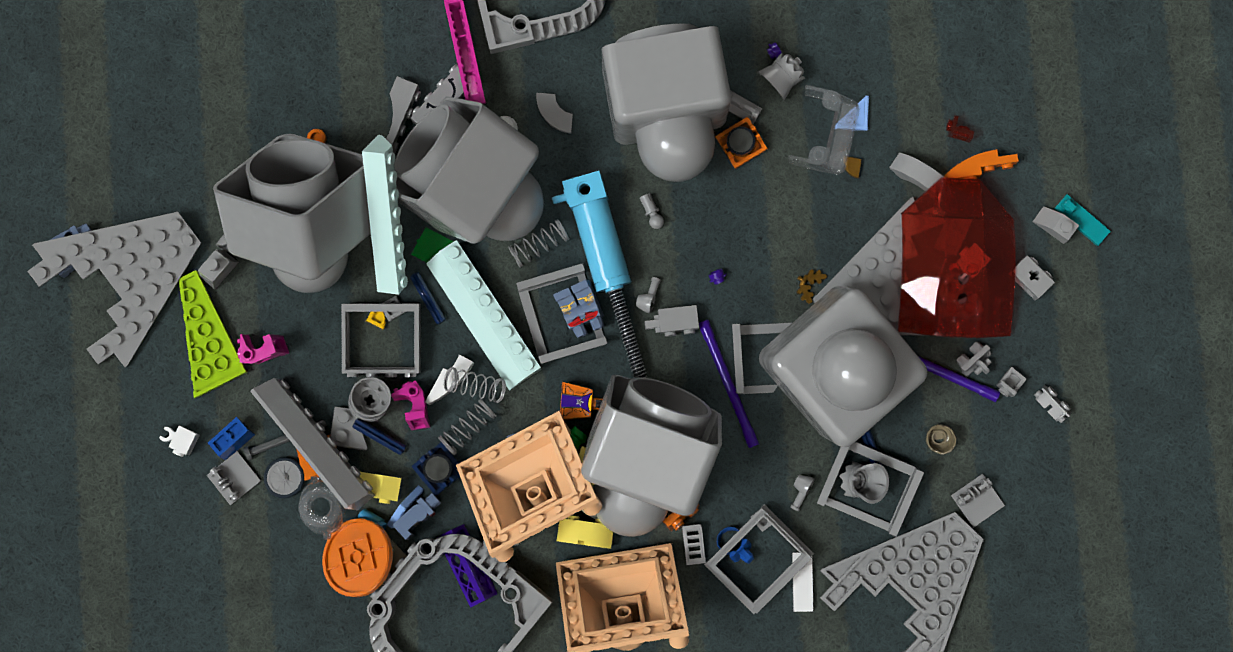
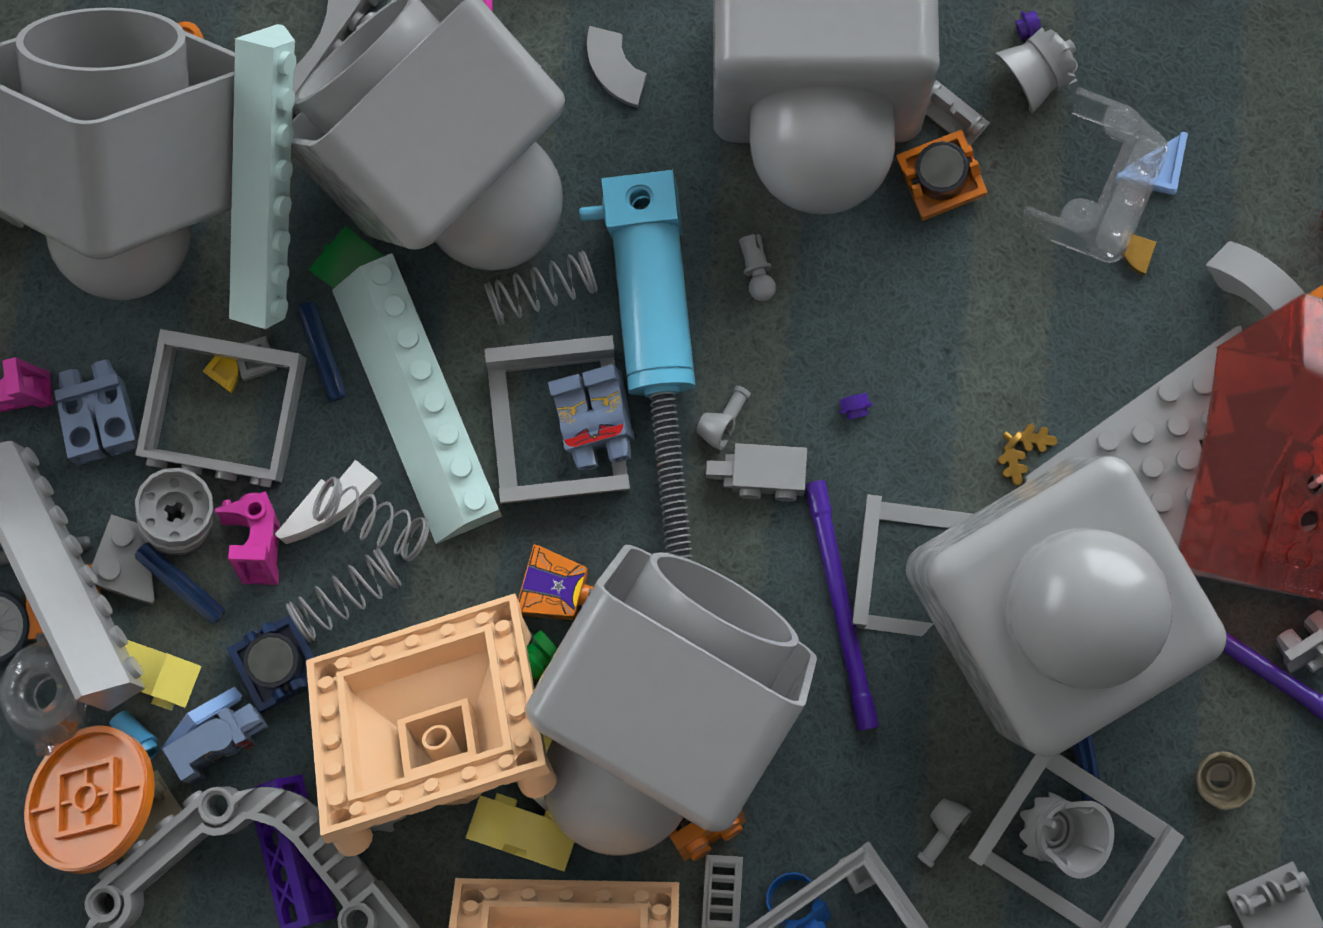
camera: 15 degrees right, 5 degrees down
none -> sand blue hips [54,359,139,466]

